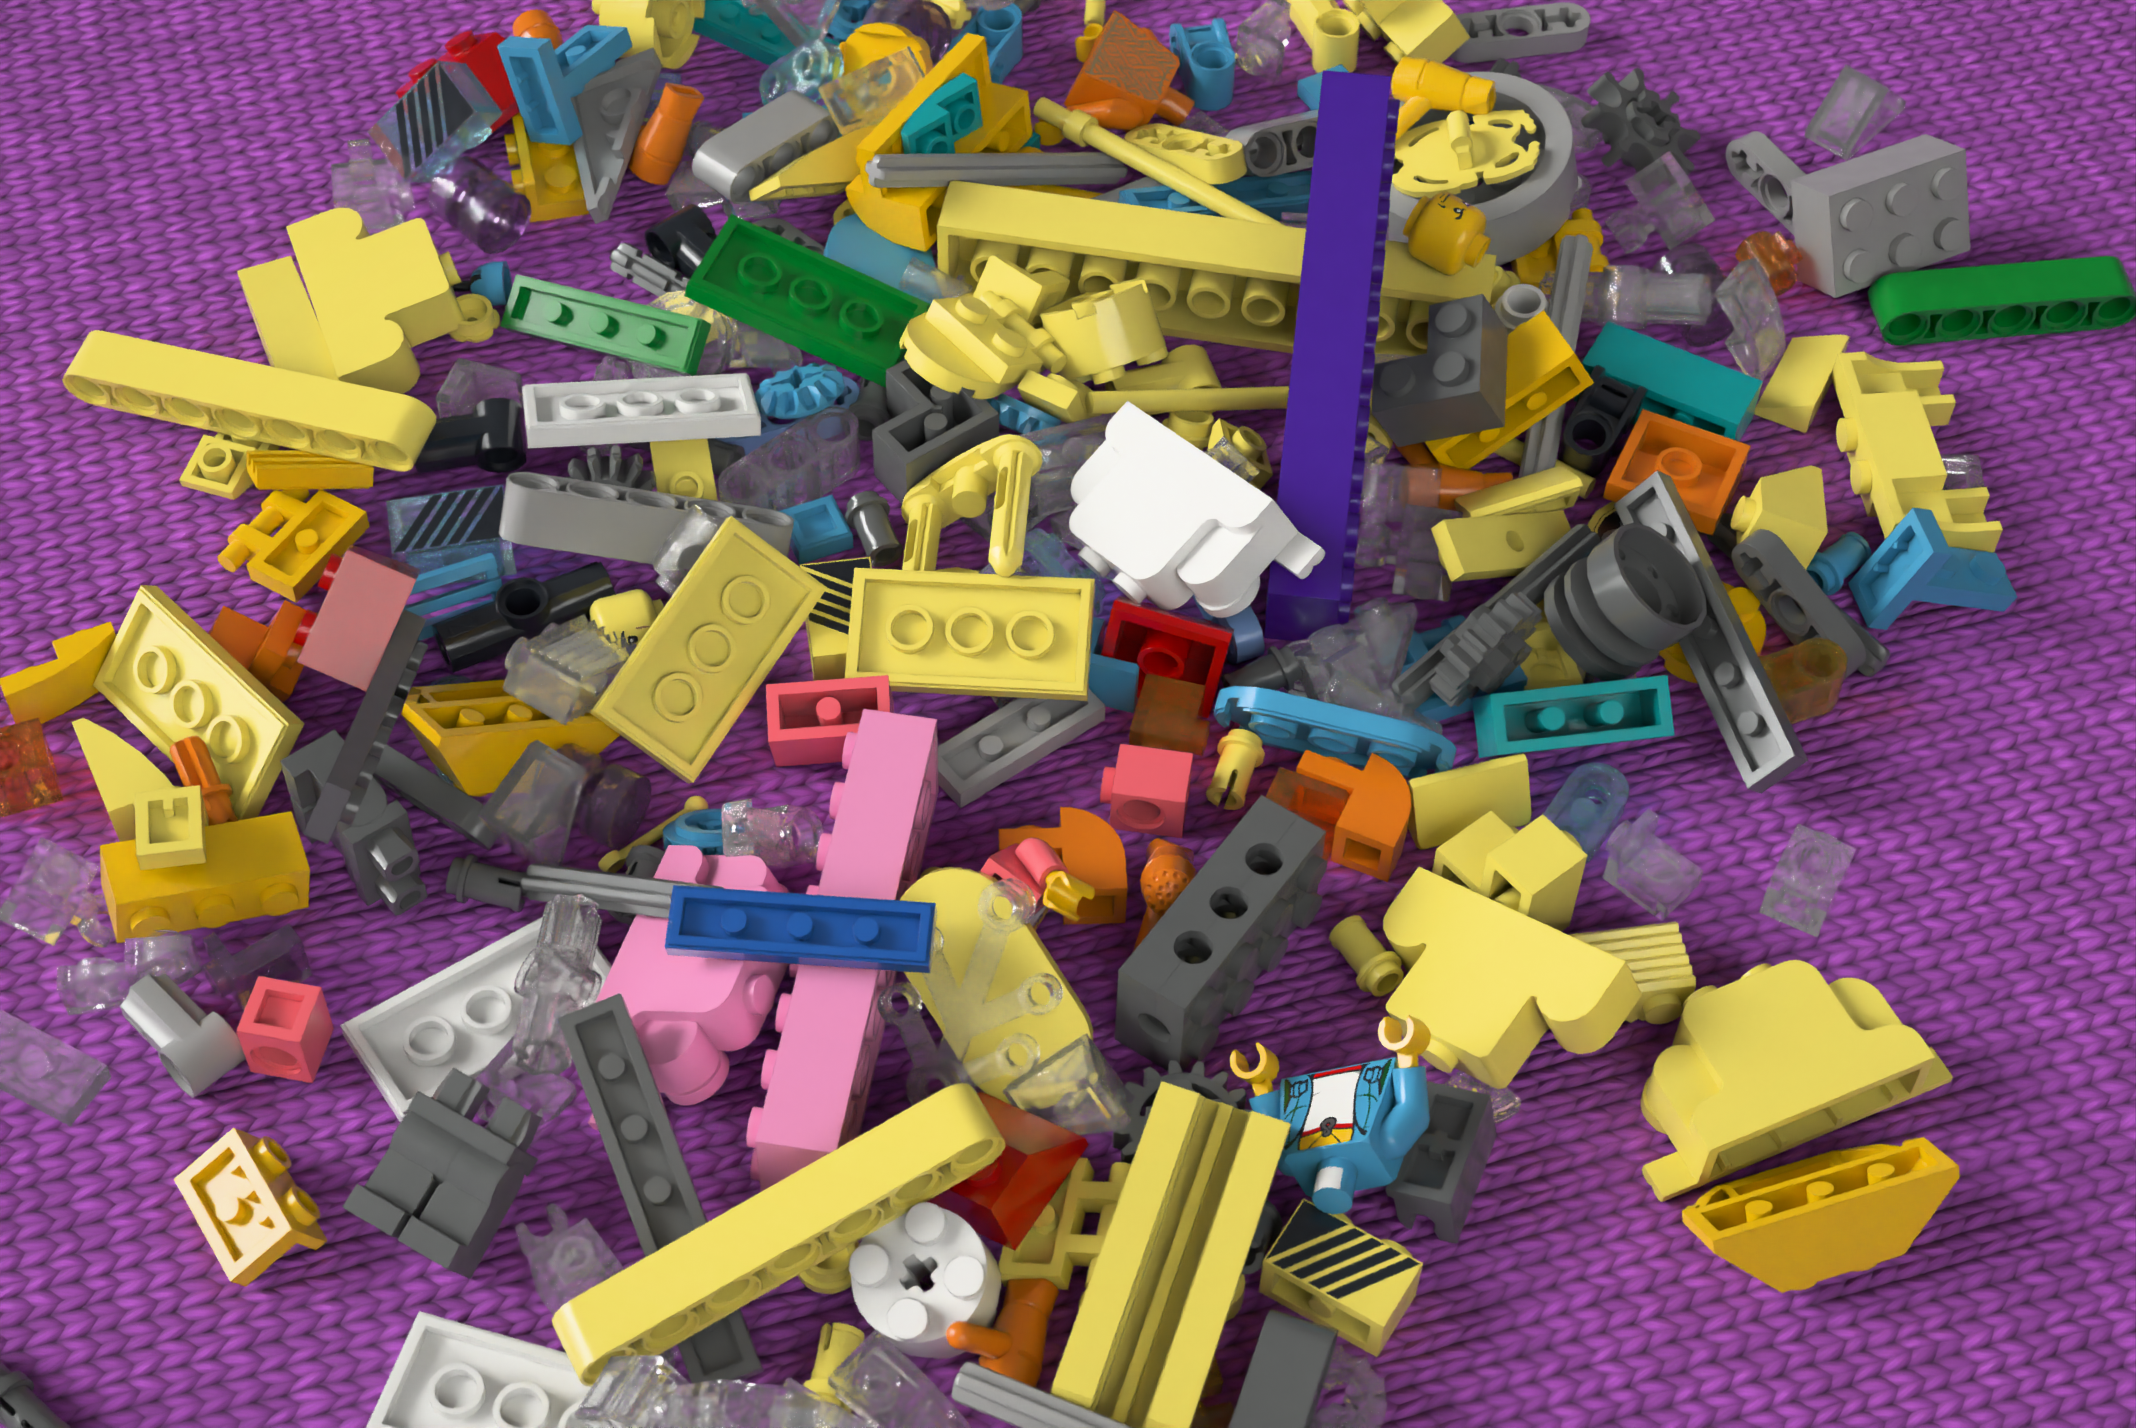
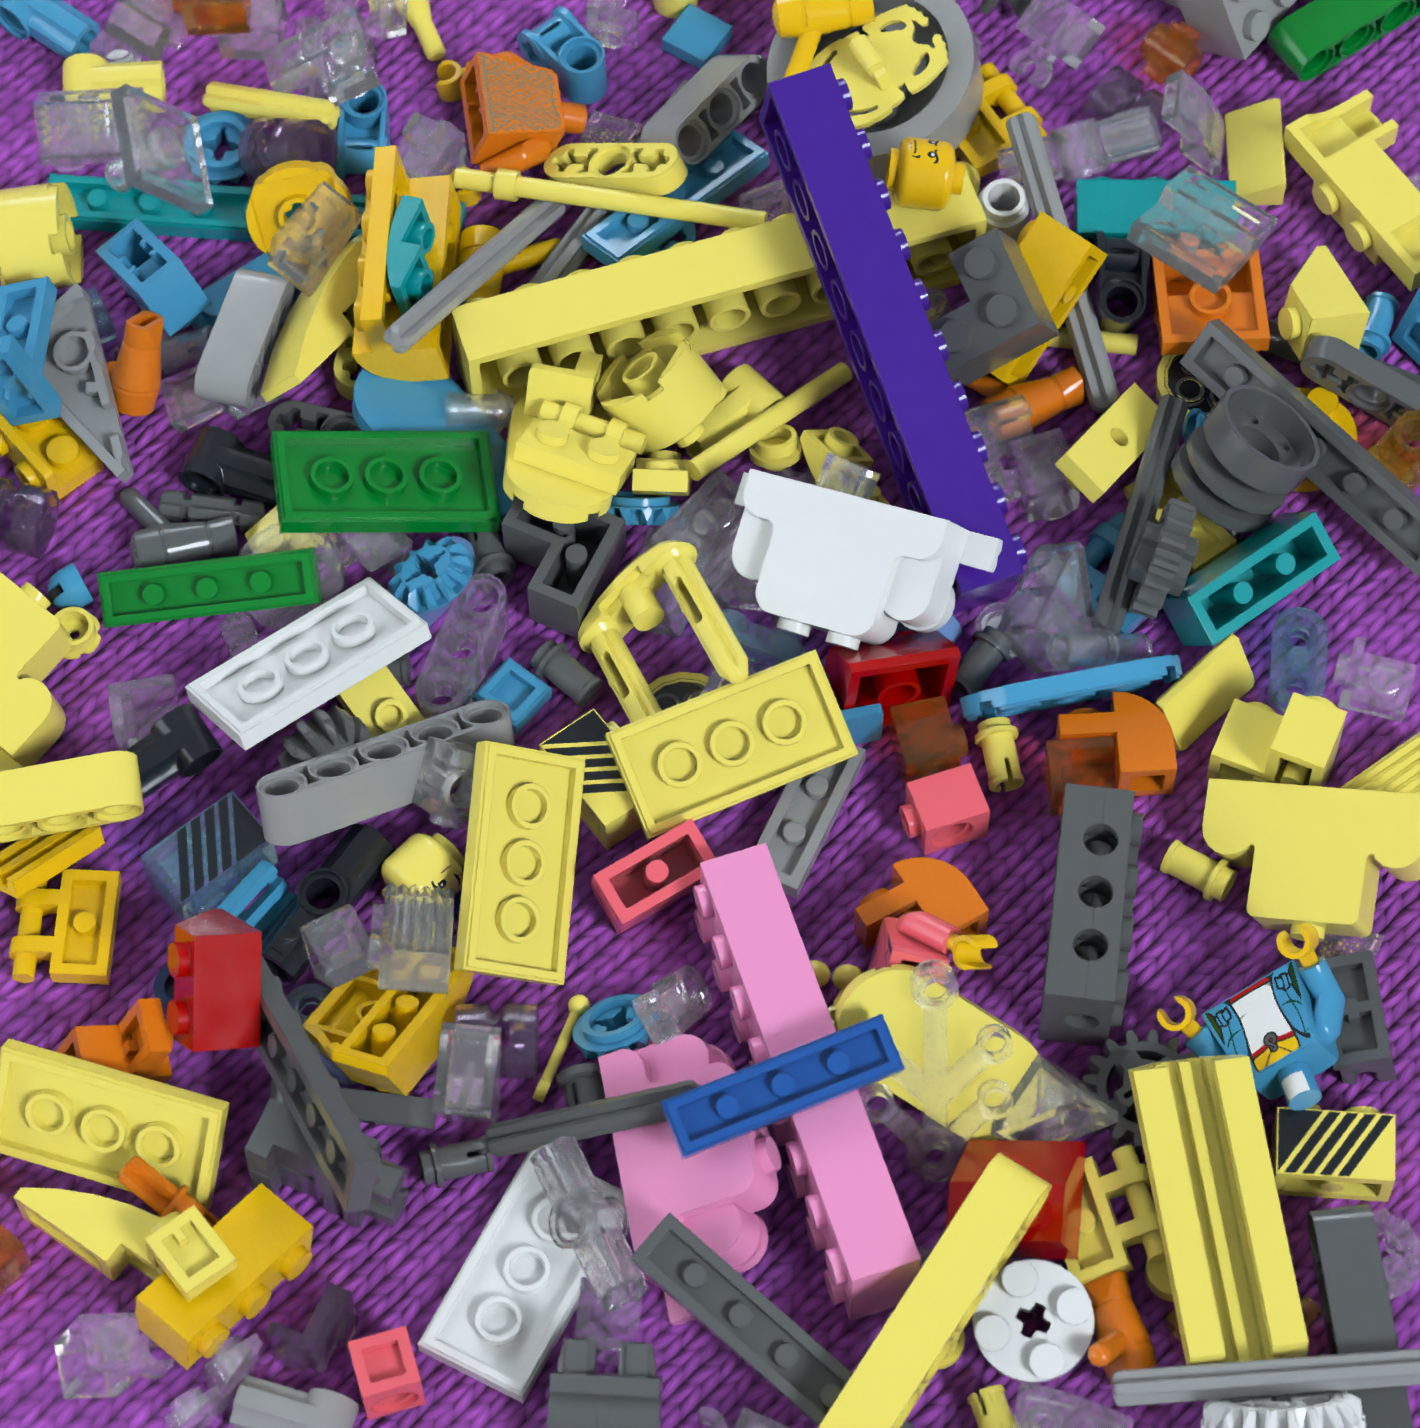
camera: 25 degrees left, 10 degrees up
clear light blue plate [759,39,844,106] -> none
orange piece [1132,838,1197,953] -> none
light yellow slope [1454,466,1583,518] -> none
none -> dark azure brick [96,218,212,337]
none -> dark grey piece [119,487,239,568]
none -> clear slope [299,904,381,988]
none -> clear brick [397,112,468,178]
none -> clear slope [1126,165,1278,294]

